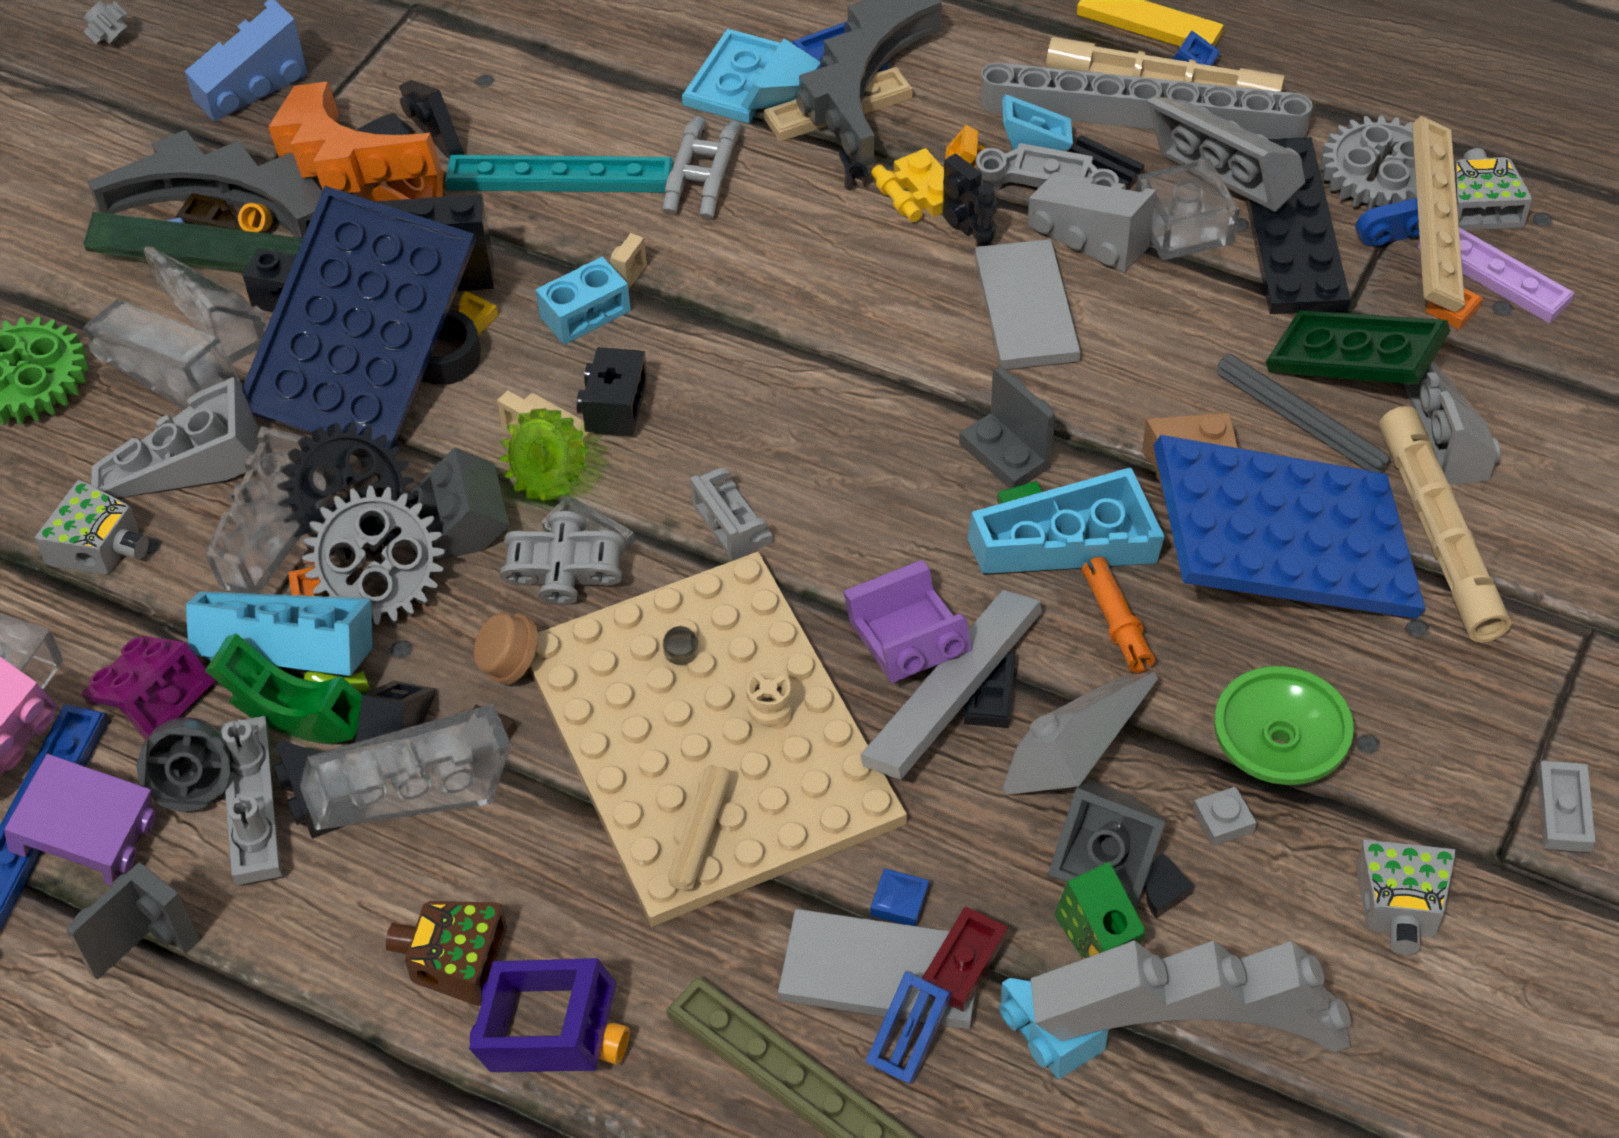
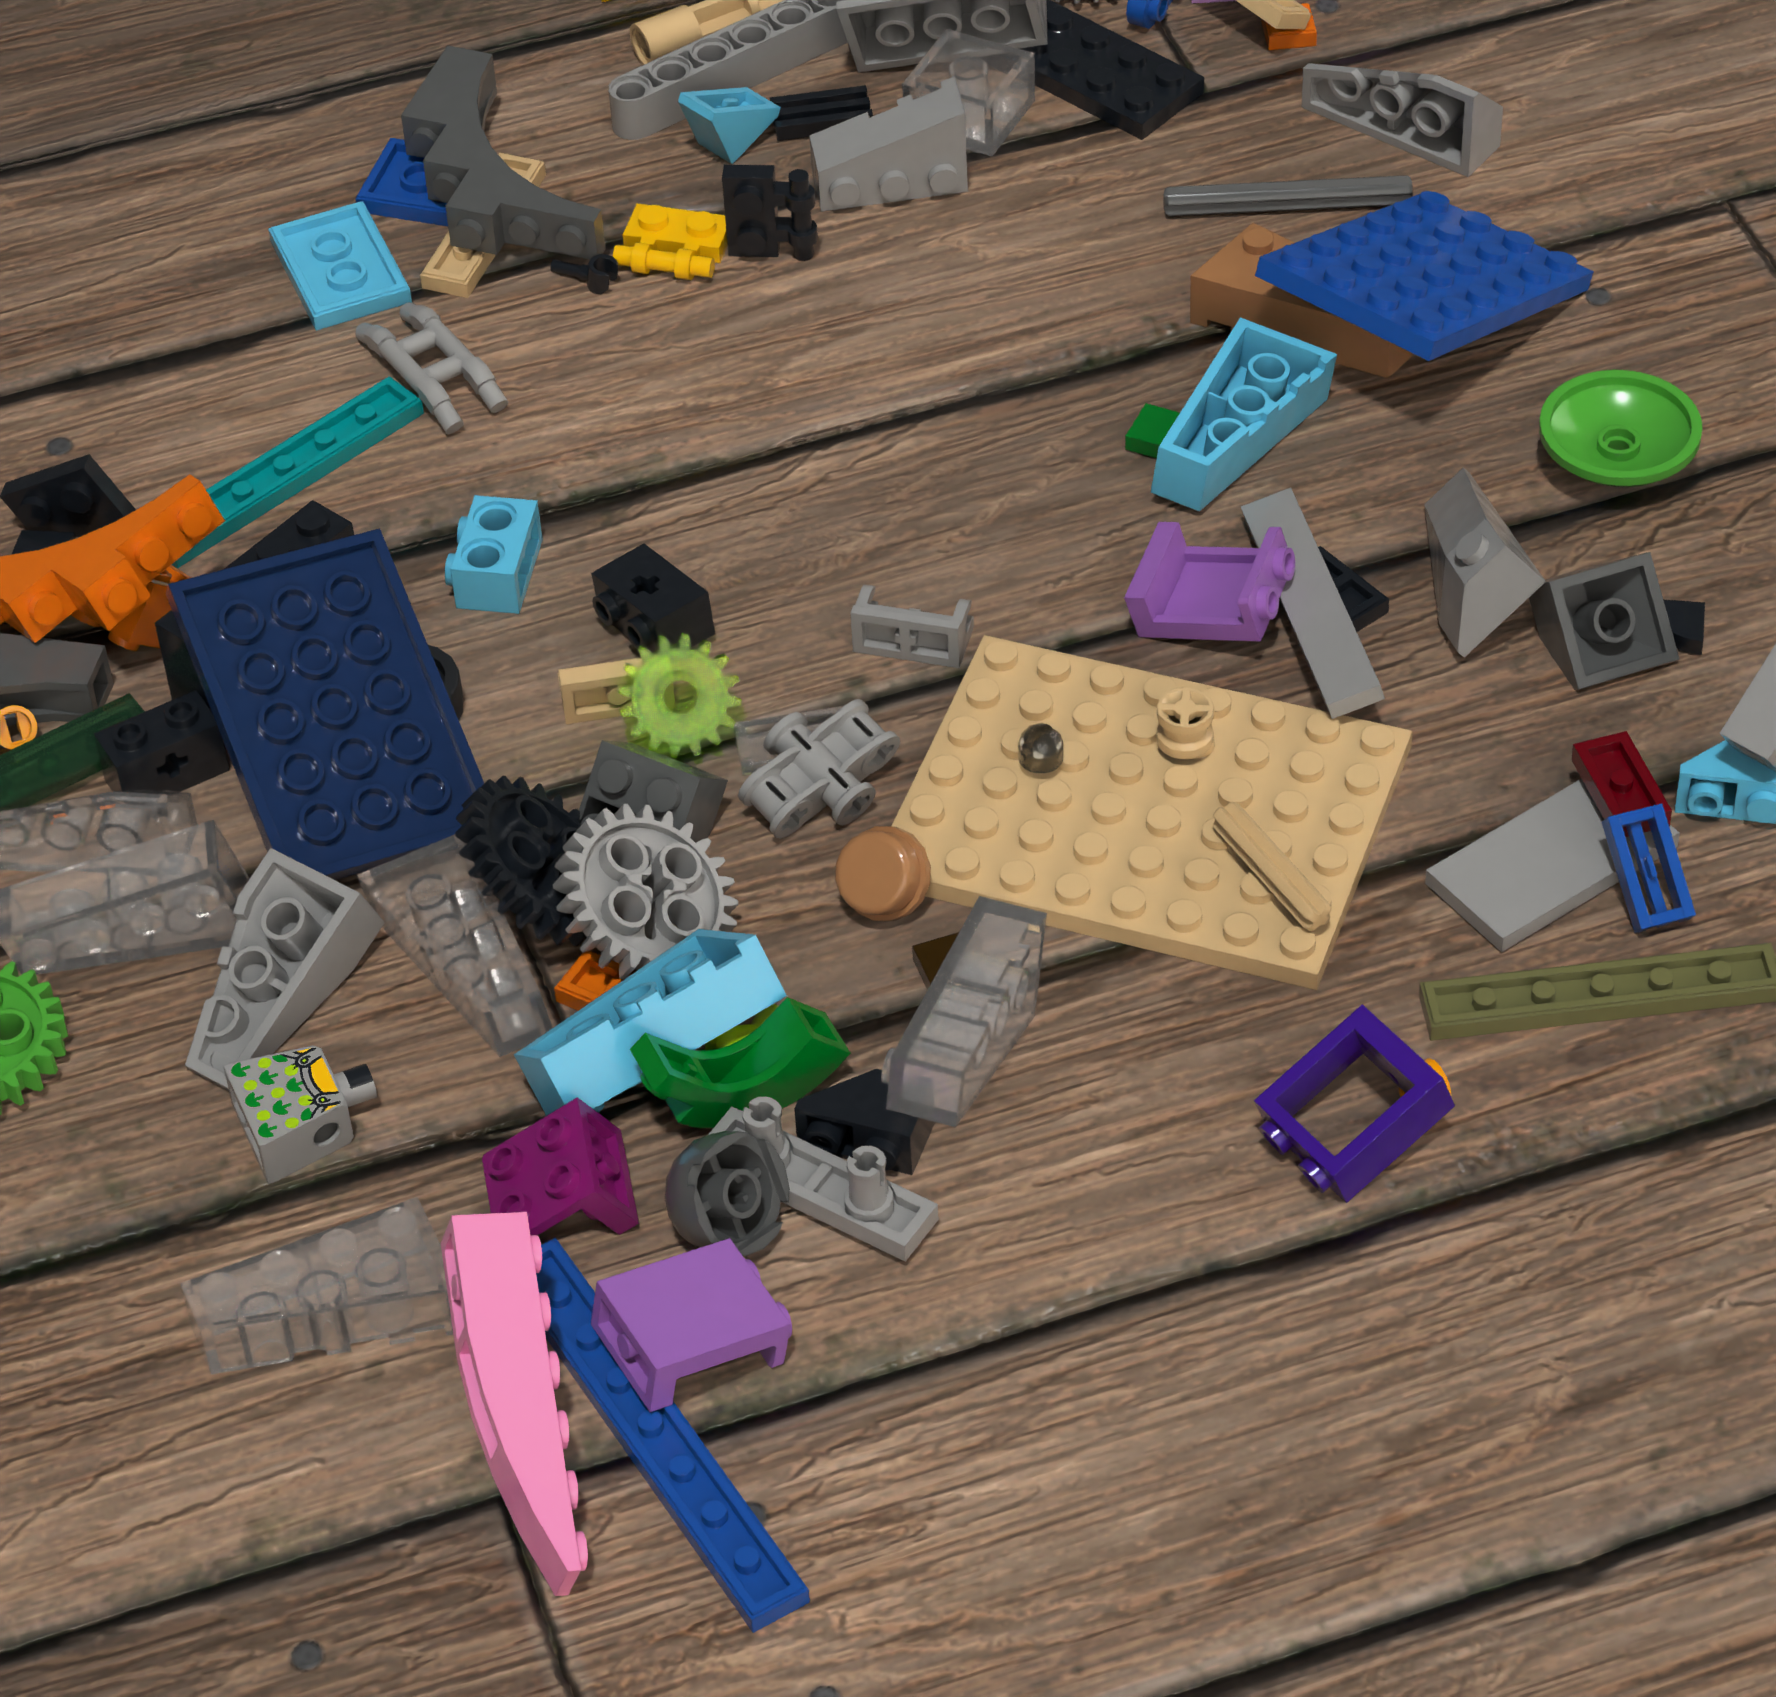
camera: 45 degrees left, 5 degrees down
dark grey bracket [67,862,200,979] -> none
black slope [355,681,435,760] -> none
reddish brown torso [386,901,507,1006] -> none
tan plate [610,233,647,290] -> none
medium azure slope [741,38,821,110] -> none
blue tile [870,869,929,926] -> none
light orange tile [945,125,986,168] -> none
dark grey bracket [959,366,1055,489] -> none
light grey tile [974,239,1080,369] -> none
light grey plate [976,143,1119,192] -> none
green torso [1054,862,1146,959] -> none
orange pin [1081,557,1156,673] -> none
light grey plate [1192,786,1257,847] -> none
dark green tile [1265,310,1450,385] -> none
tan piece [1379,406,1512,642] -> none

